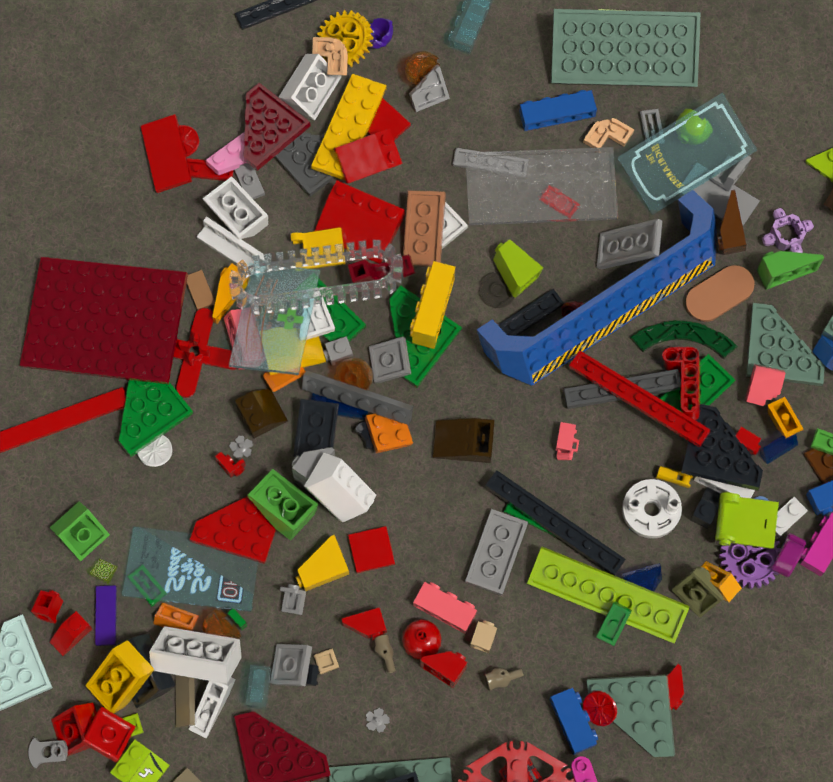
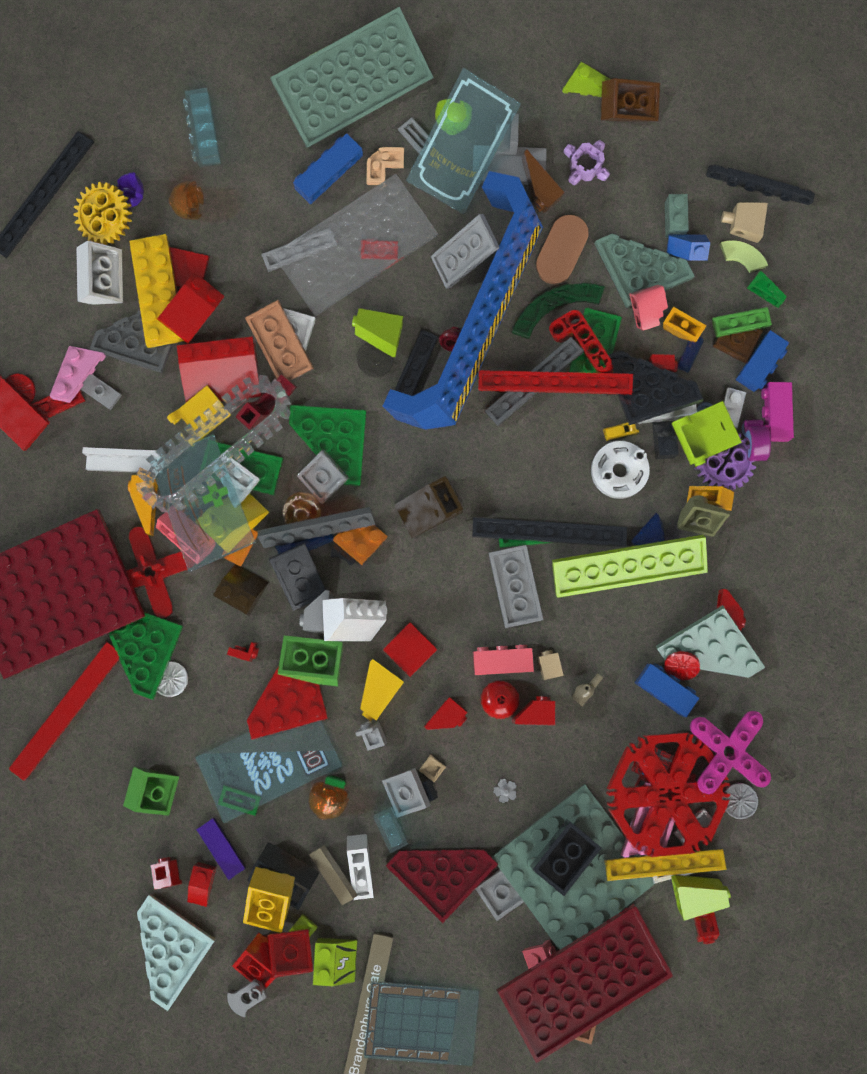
camera: 35 degrees left, 10 degrees up
clear neon green slope [90,559,117,584] -> none
white brick [149,626,241,684] -> none
orange slope [153,602,199,631] -> none
medium nougat tile [187,270,215,310] -> none
white slope [203,176,268,239] -> none
light grey plant [229,435,253,458] -> none
dark red plate [244,83,311,171] -> none
light nougat plate [312,37,348,75] -> none
light grey bracket [323,336,353,366] -> none
dark tan piece [374,635,396,673] -> none
light grey wing [409,65,450,112] -> none
yellow brick [410,261,456,349] -> none
coral piece [556,422,579,460] -> none
green plate [596,601,632,646] -> none
bright green slope [757,251,824,290] -> none

